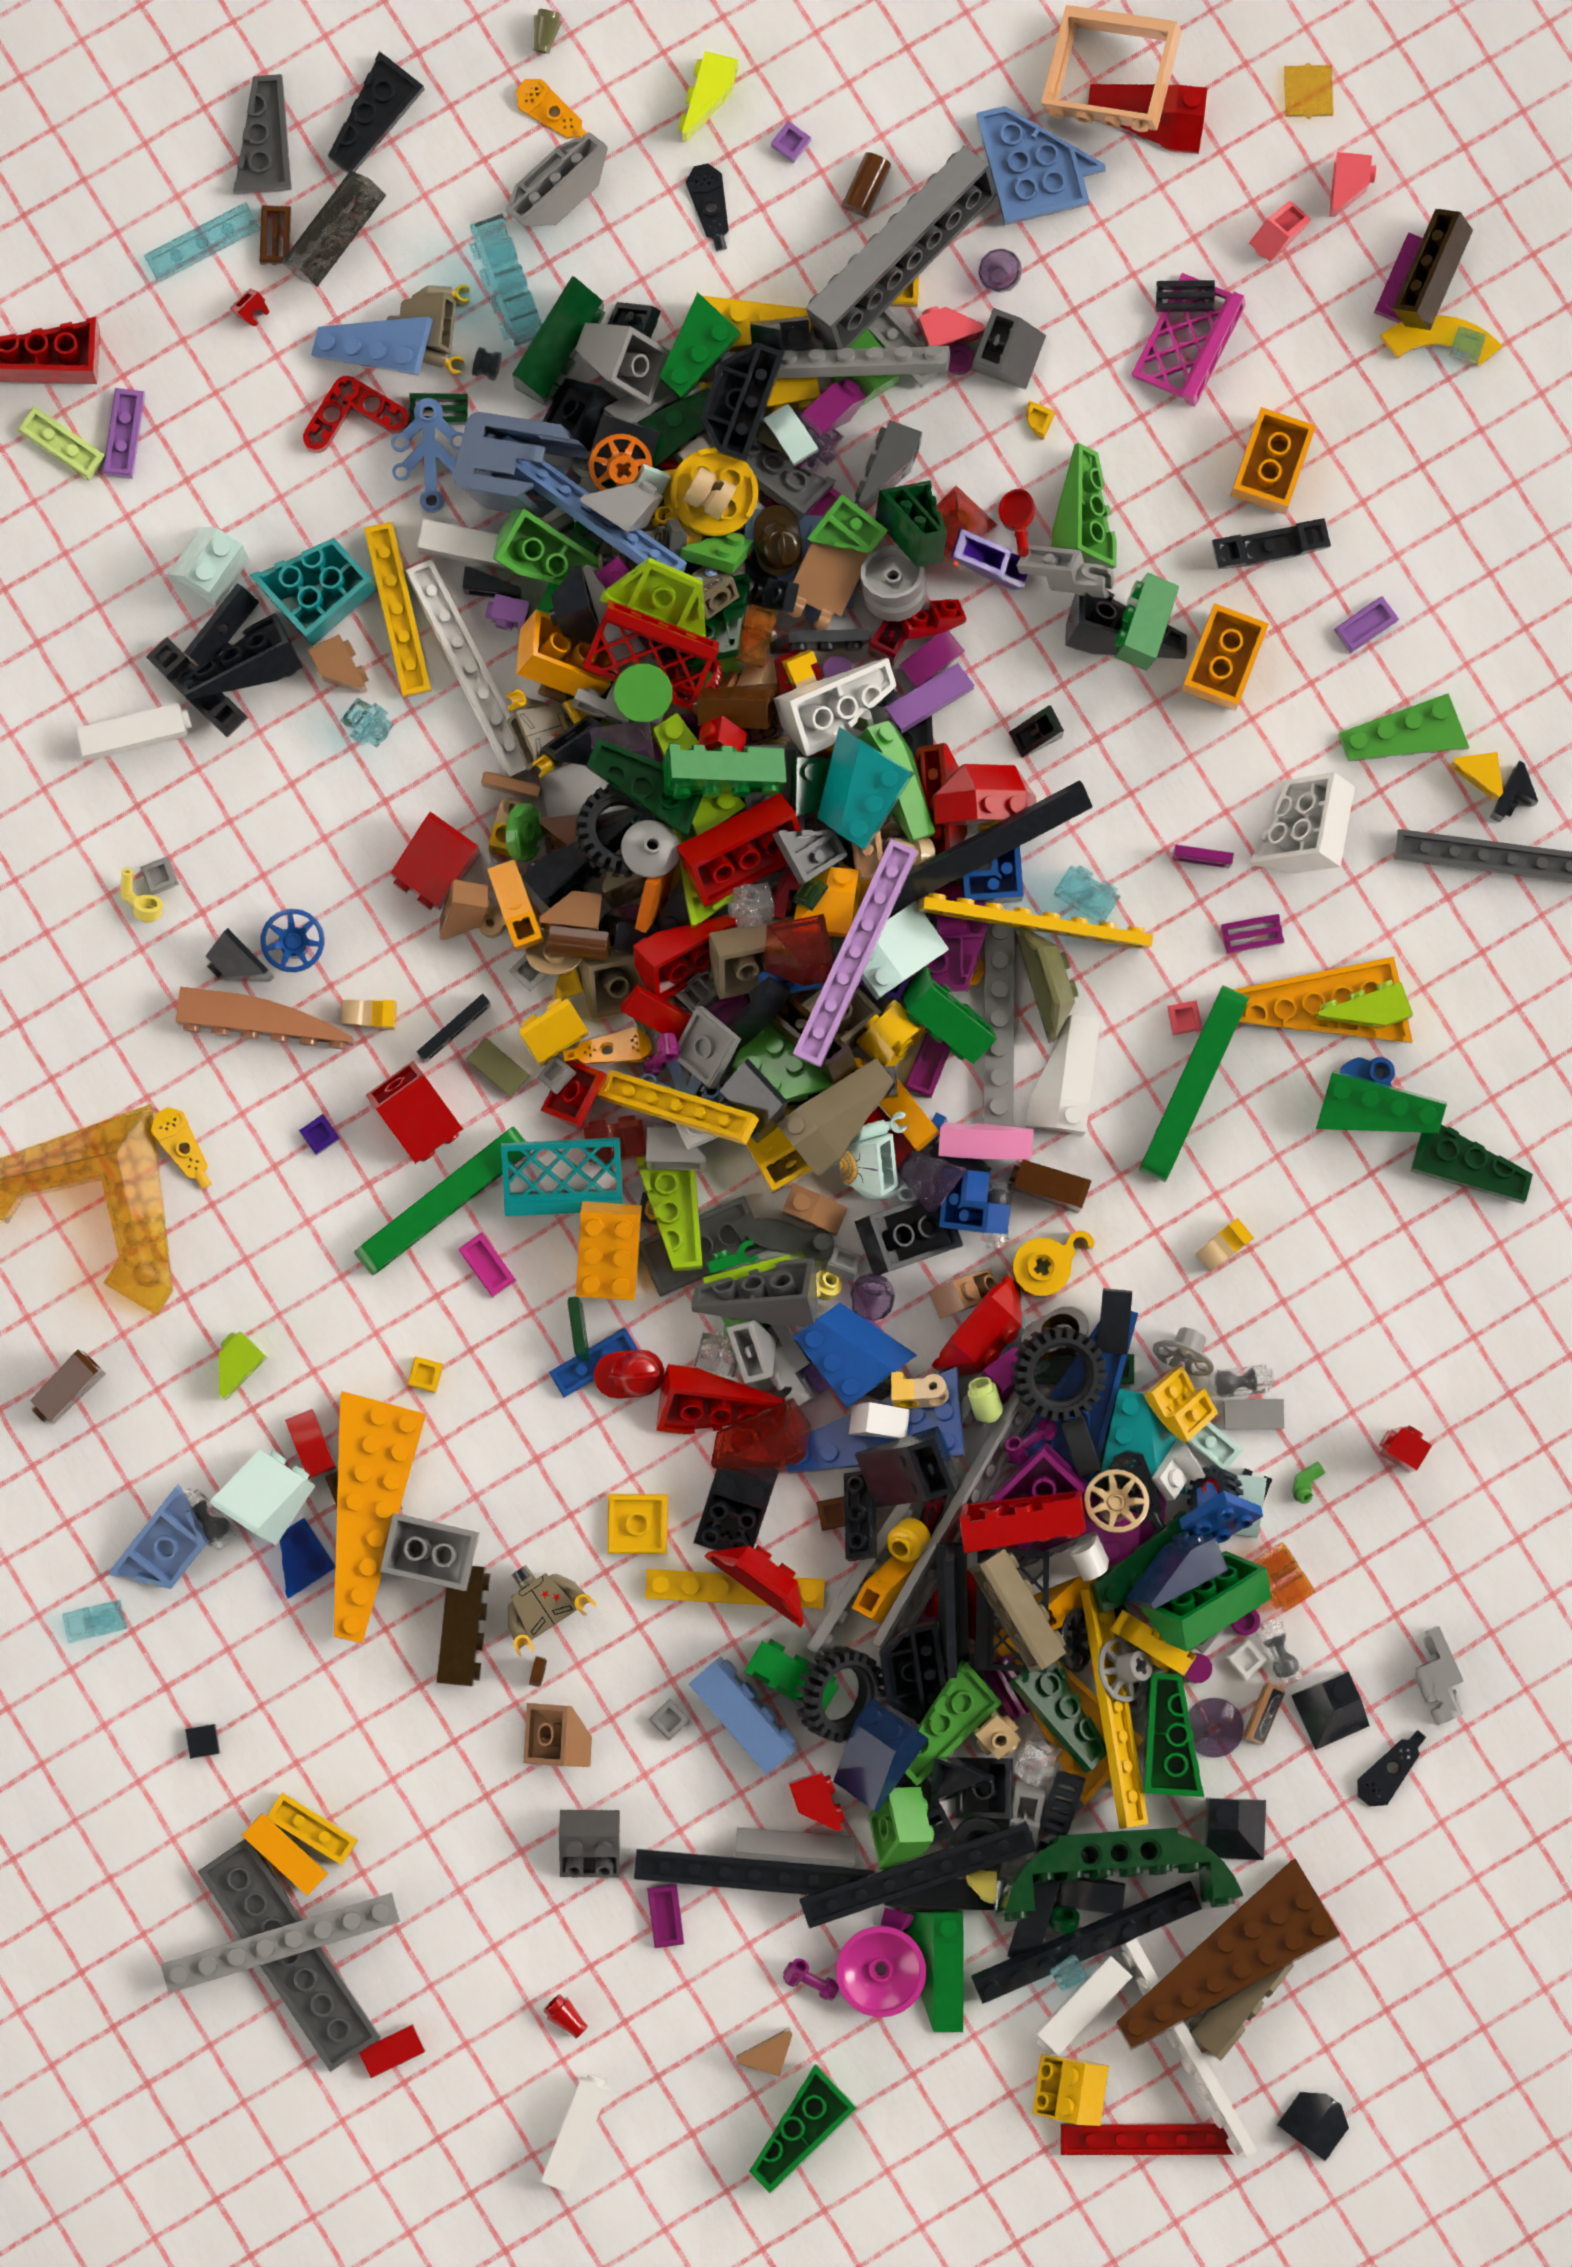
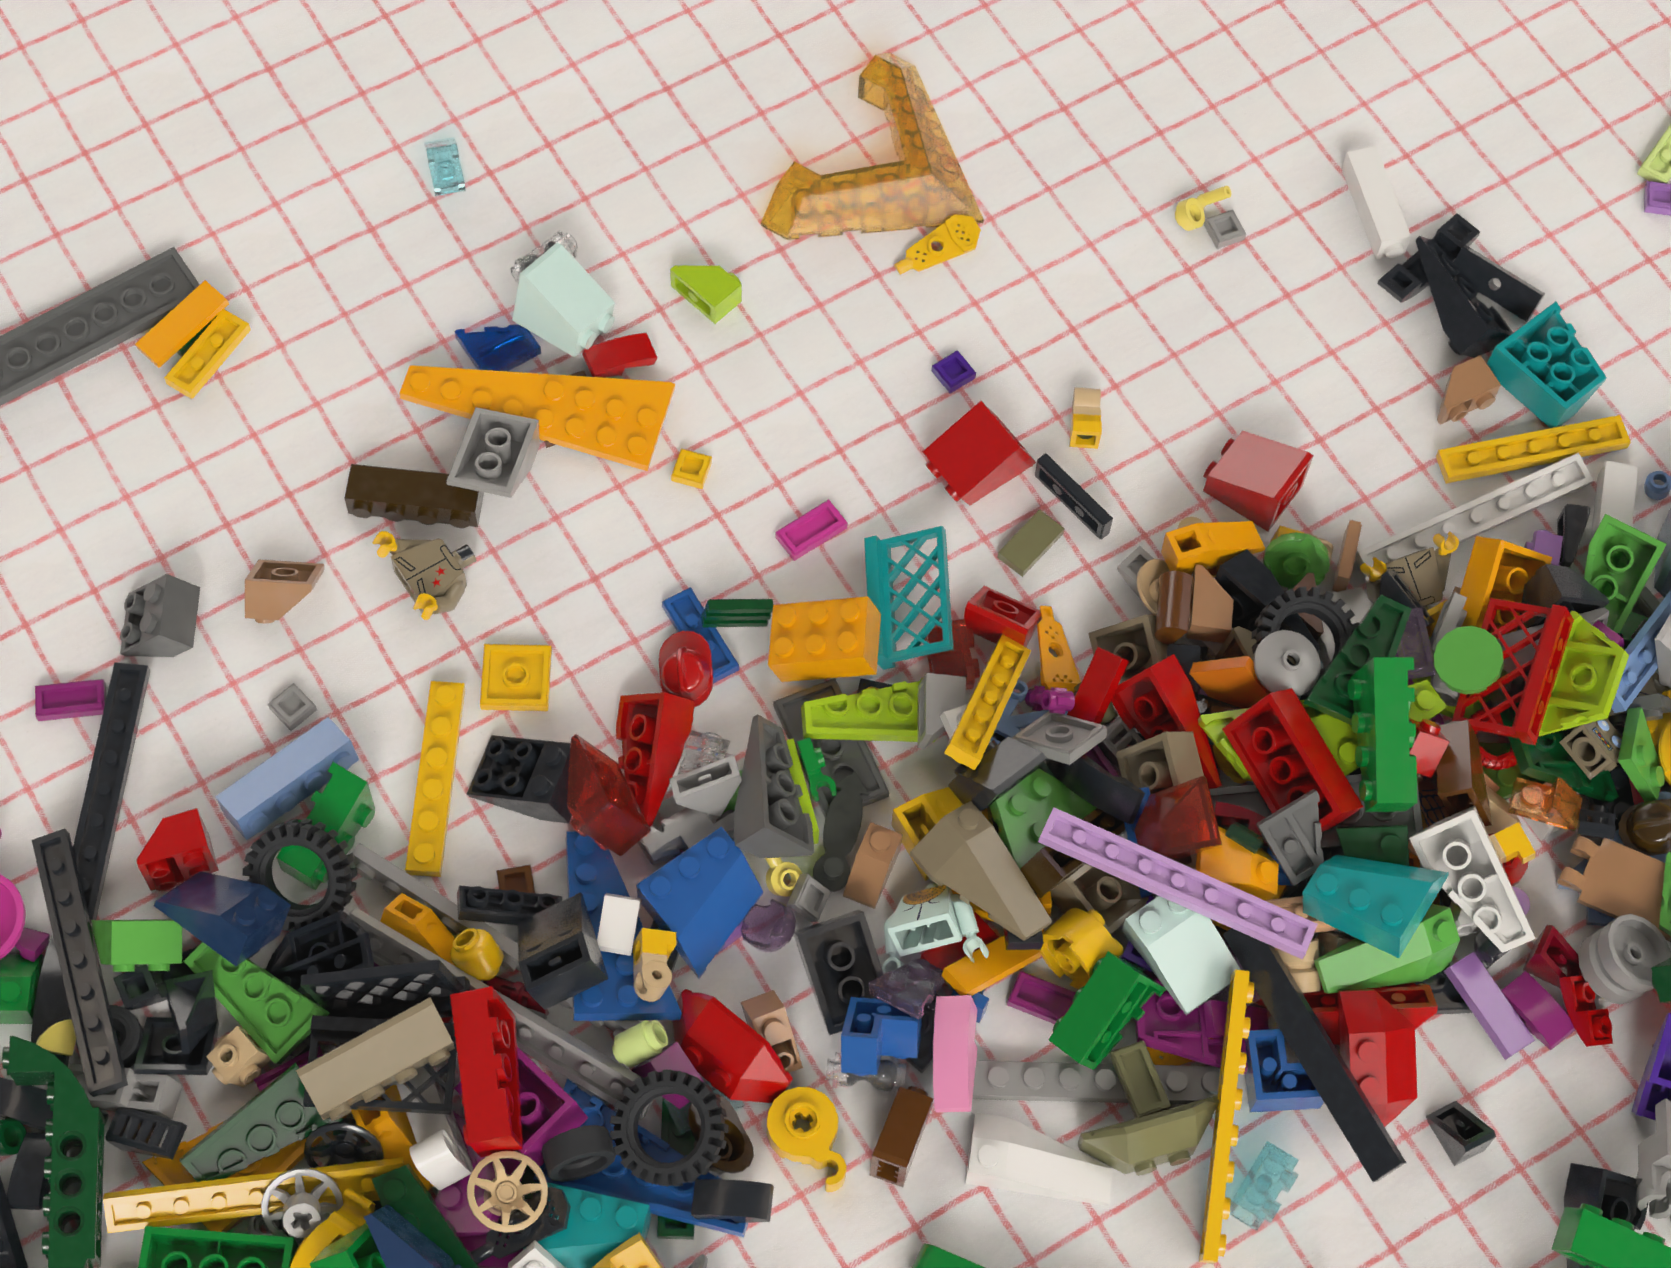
camera: 90 degrees right, 20 degrees down
reddish brown slope [30,1349,106,1423] -> none
medium blue wing [109,1484,209,1589] -> none
light grey plate [160,1892,400,1993] -> none
light aqua slope [168,526,250,607] -> none
nougat slope [176,987,355,1049] -> none
black tile [185,1724,221,1759] -> none
black slope [205,928,274,982] -> none
blue wheel [260,909,325,973] -> none
clear light blue brick [340,698,394,748] -> none
green beam [354,1126,532,1276] -> none
medium nougat slope [439,879,492,940] -> none
yellow slope [518,998,589,1067] -> none
reddish brown tile [529,1656,547,1687] -> none
light grey tile [537,1055,576,1094] -> none
yellow tile [555,968,584,1000] -> none
red wedge [704,1545,804,1628] -> none
clear brick [728,882,774,929] -> none
light grey tile [735,1827,856,1867] -> none
black wing [769,629,872,655] -> none
magenta bar [1005,1418,1058,1464] -> none
clear brick [1013,1735,1063,1788] -> none
none -> olive tile [1109,1040,1171,1118]

